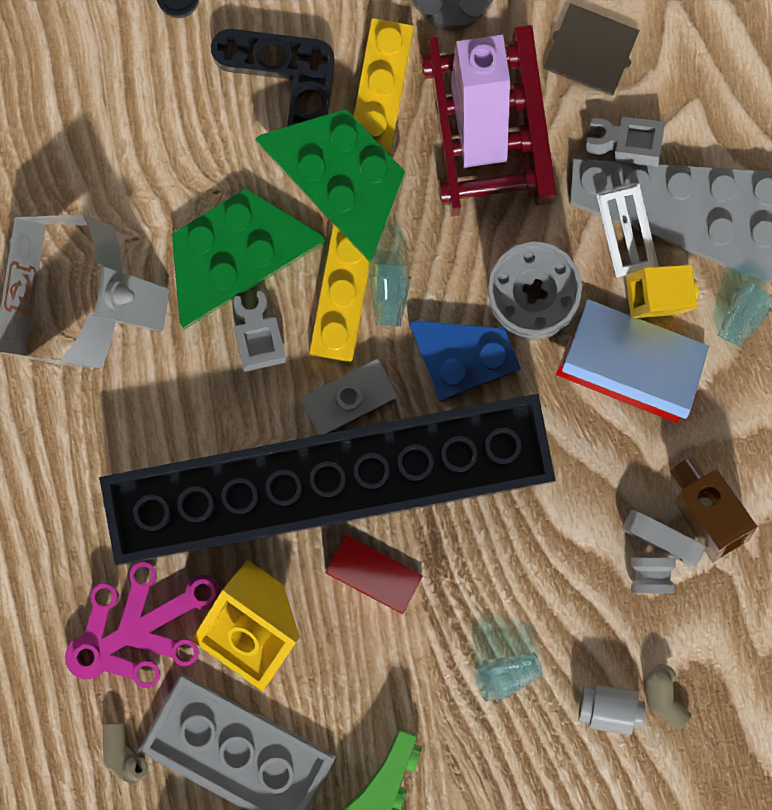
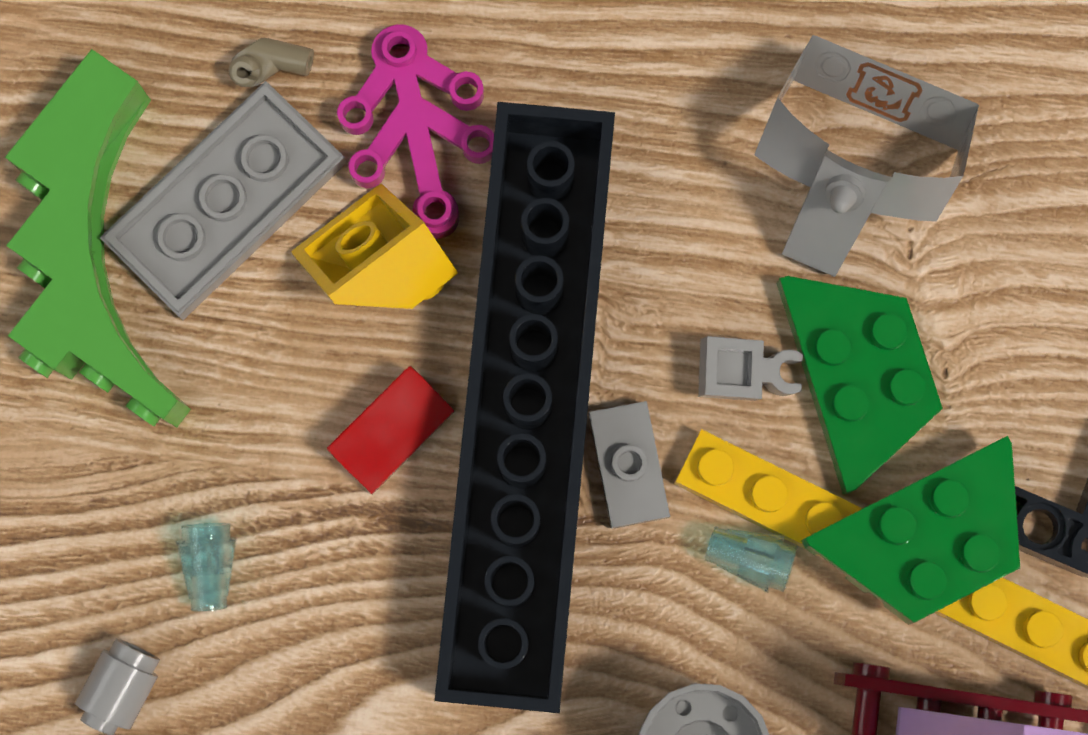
camera: 110 degrees right, 5 degrees down
blue wing [409,321,521,402] -> none

